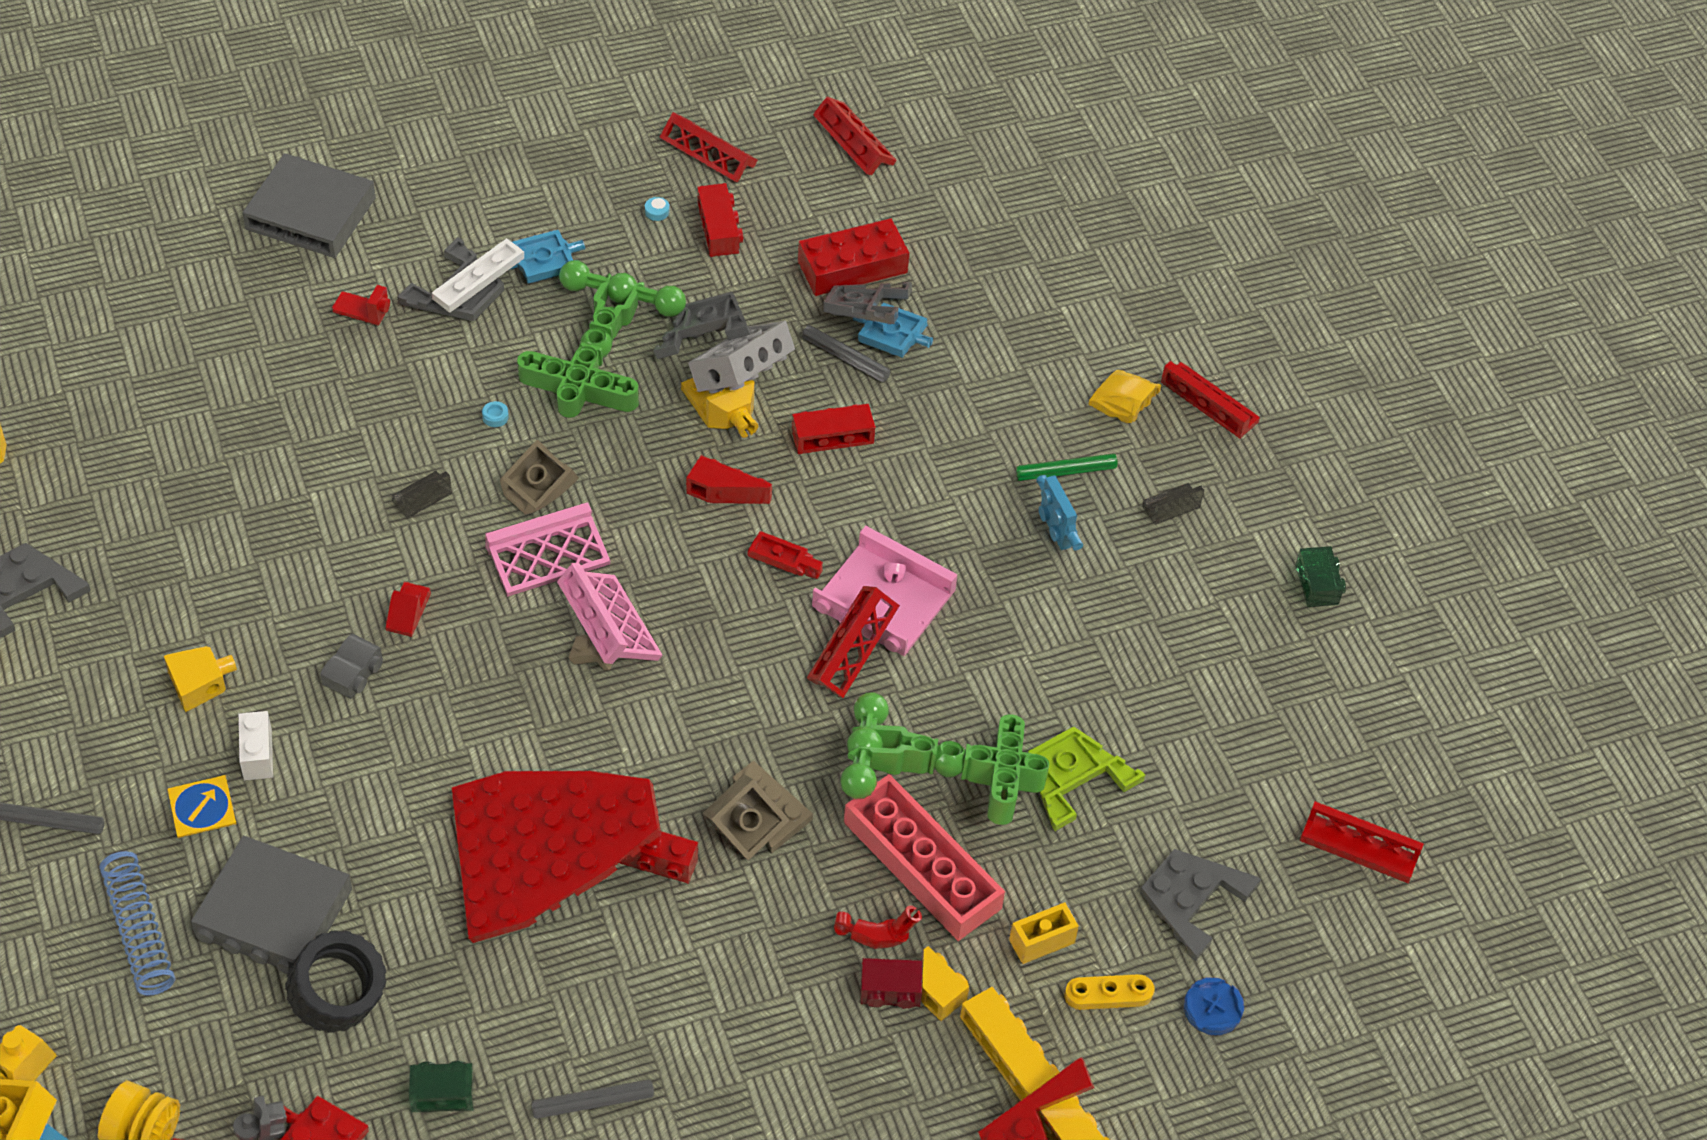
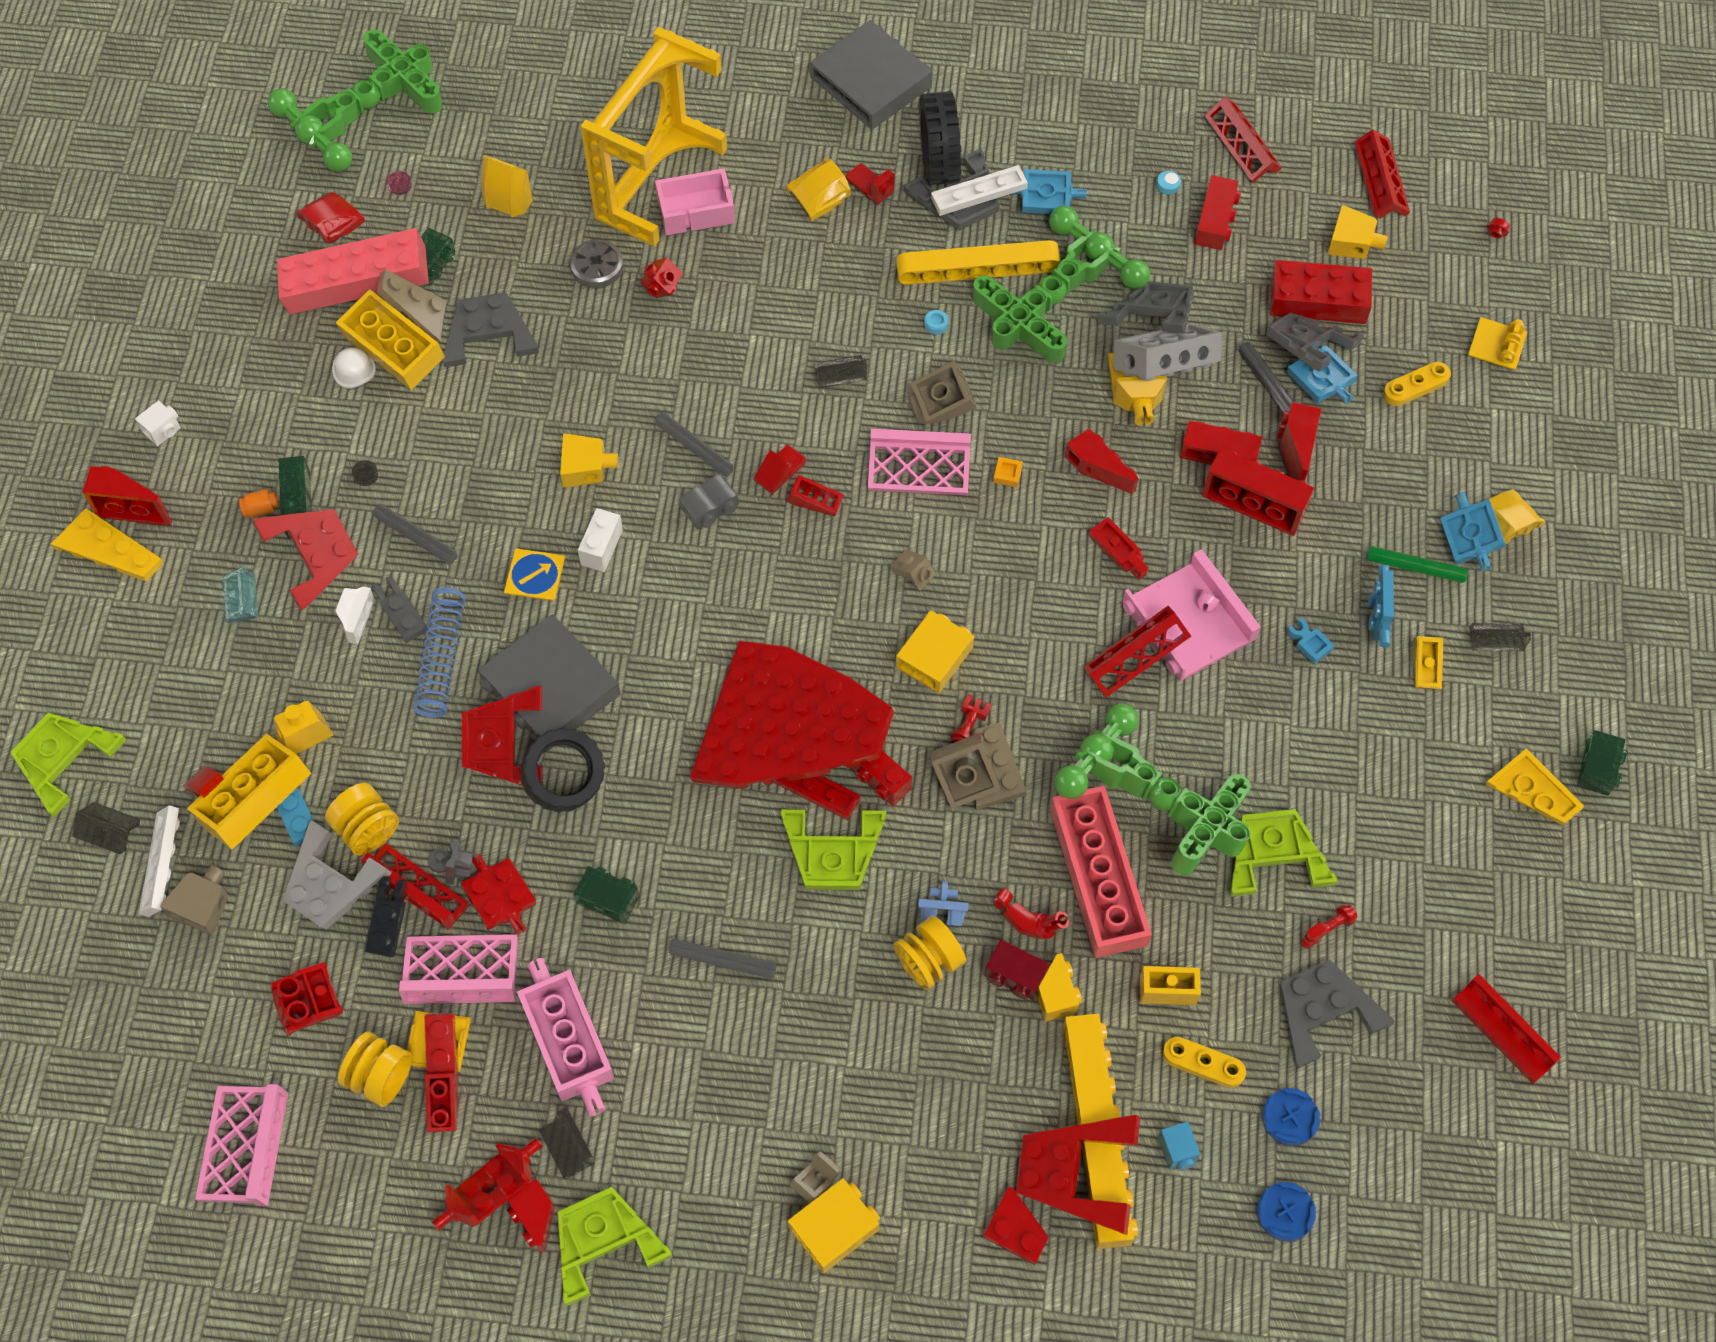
camera: 30 degrees right, 10 degrees up
bright pink fence [557,563,663,664] -> none
red fence [1161,361,1260,439] -> none
none -> white slope [335,587,375,644]
none -> dark grey hinge [372,575,428,643]
none -> red wing [462,686,543,786]
none -> flat silver wheel [570,240,623,288]
none -> yellow arch [580,27,727,247]
none -> red brick [640,257,683,298]
none -> bright pink piece [655,168,735,235]
none -> dark grey axle [655,412,734,477]
none -> red tile [773,776,861,821]
none -> lime wing [781,809,886,890]
none -> yellow slope [786,158,851,221]
none -> red slope [786,474,844,517]
none -> yellow wheel [893,915,966,991]
none -> yellow beam [896,241,1061,285]
none -> yellow brick [896,610,974,694]
none -> medium blue hips [918,881,969,926]
none -> black tyre [919,91,962,185]
none -> red hinge [951,694,993,744]
none -> light orange plate [993,457,1023,488]
none -> dark azure brick [1158,1122,1200,1171]
none -> red brick [1202,447,1315,536]
none -> blue tile [1257,1182,1316,1242]
none -> red slope [1277,402,1322,481]
none -> dark azure plate [1287,618,1335,665]
none -> red hinge [1301,904,1358,949]
none -> yellow torso [1328,205,1388,259]
none -> yellow plate [1383,362,1451,406]
none -> yellow slope [1413,636,1443,689]
none -> dark azure plate [1440,492,1506,572]
none -> yellow hinge [1468,317,1527,370]
none -> yellow wing [1486,748,1584,826]
none -> red plate [1487,217,1510,239]

